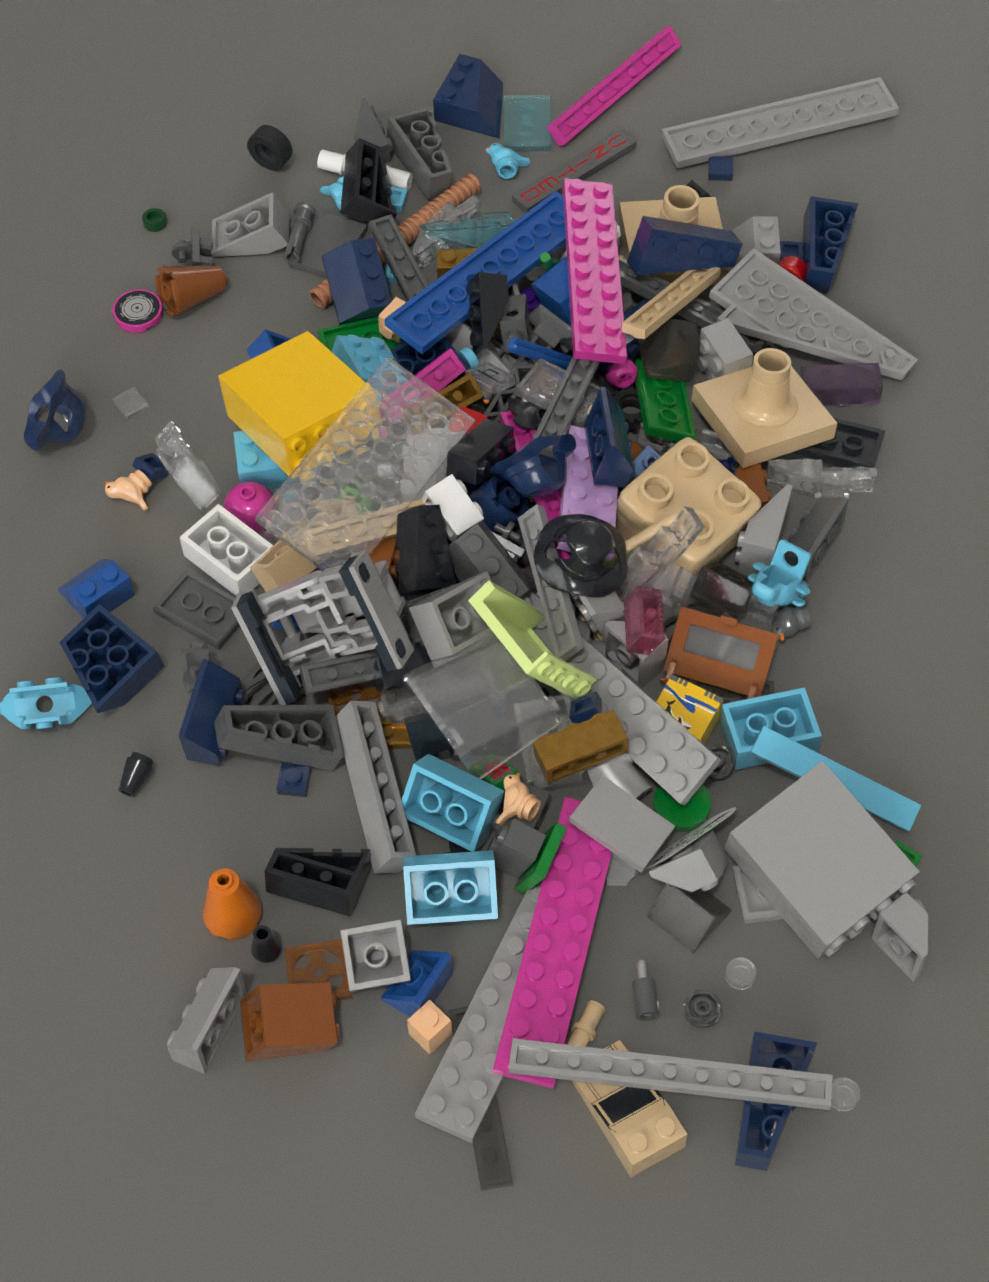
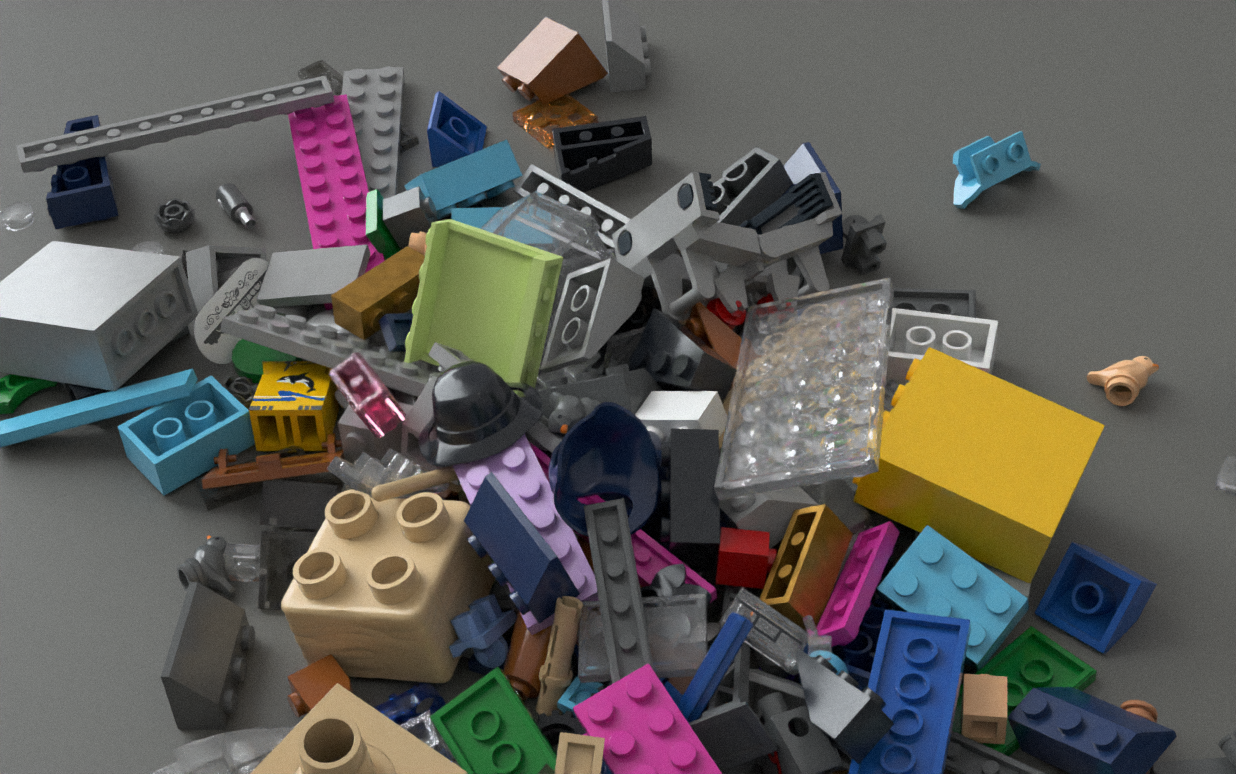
camera: 155 degrees right, 15 degrees down
blue slope [58,559,135,618] -> none
dark blue wedge [59,604,164,713] -> none
black cone [118,752,153,797] -> none
dark blue plate [132,453,171,481] -> none
clear slope [154,421,221,511] -> none
orange cone [202,868,262,941] -> none
black cone [251,925,281,962] -> none
light grey slope [340,920,411,992] -> none
light nougat brick [407,1000,452,1055] -> none
tan pin [567,1000,606,1047] -> none
tan slope [572,1040,688,1177] -> none
light grey slope [735,484,793,576] -> none
medium azure piece [748,539,811,607] -> none
none -> dark grey animal [547,392,600,435]
none -> clear hand [803,615,832,661]

